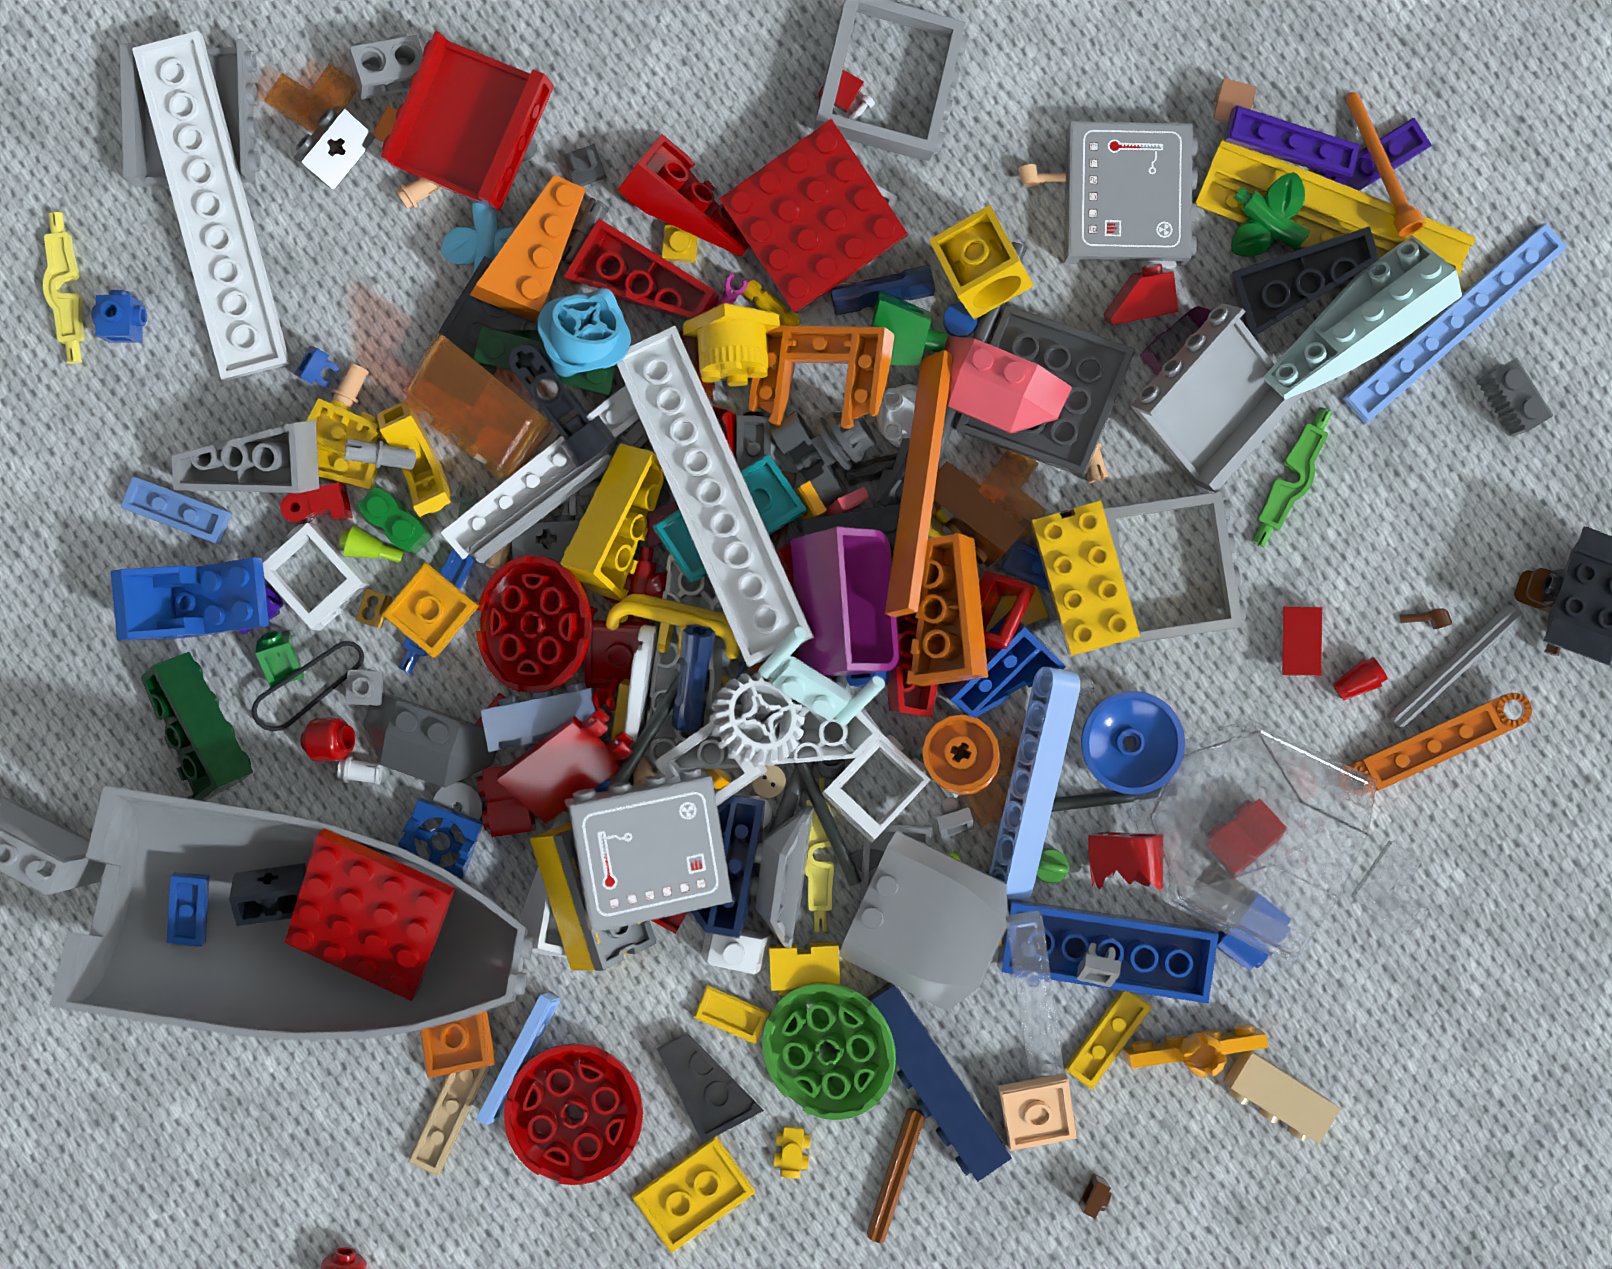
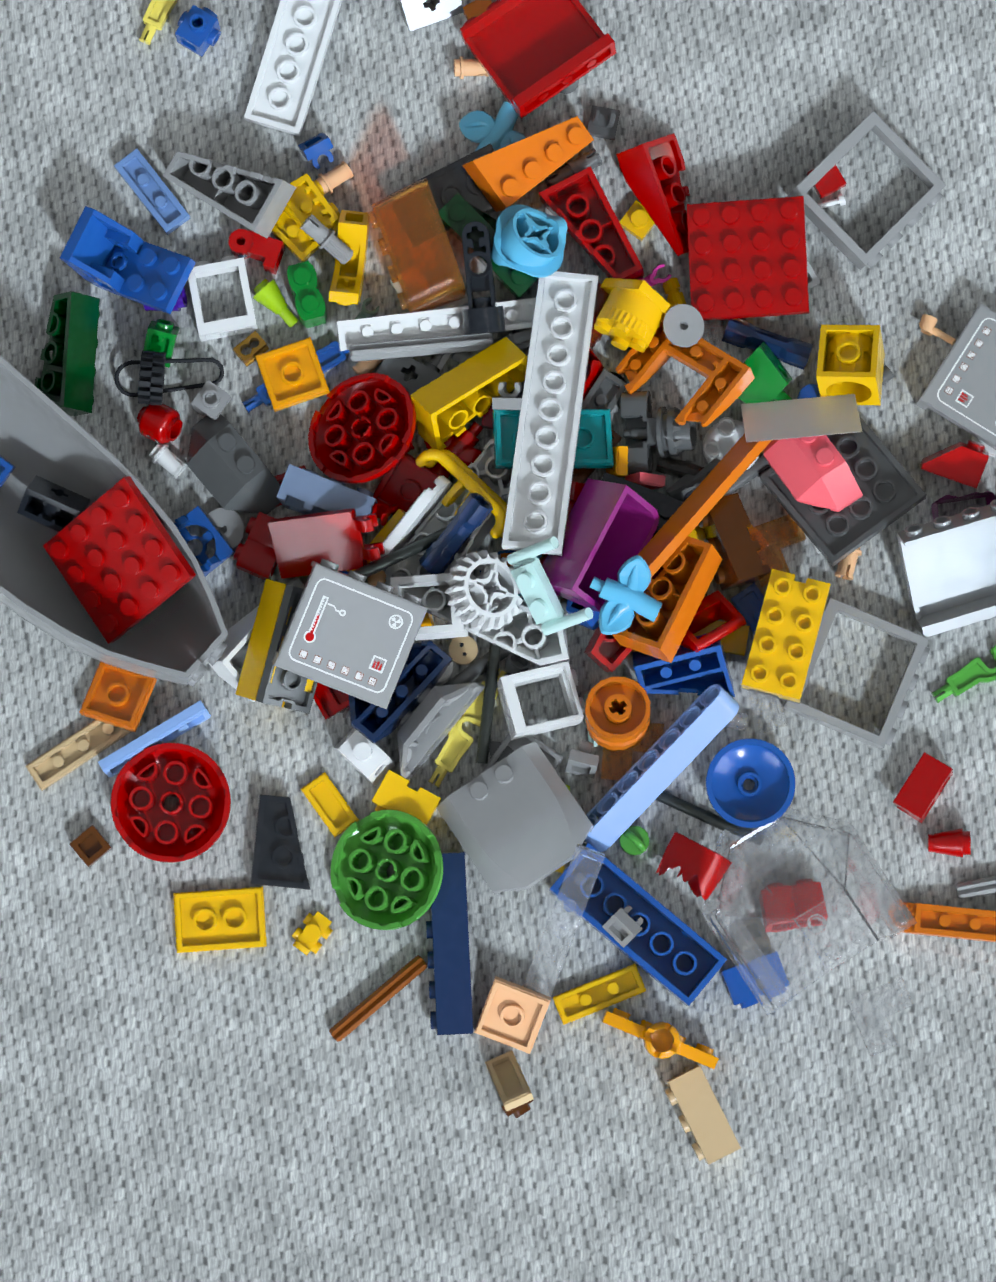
camera: 30 degrees right, 5 degrees down
none -> reddish brown plate [69,825,112,867]
none -> black tyre [138,350,166,406]
none -> tan tile [485,1050,534,1112]
none -> light grey tile [492,382,523,410]
none -> medium azure plant [590,555,662,635]
none -> light grey piece [663,304,704,347]
none -> white sticker [740,394,862,442]

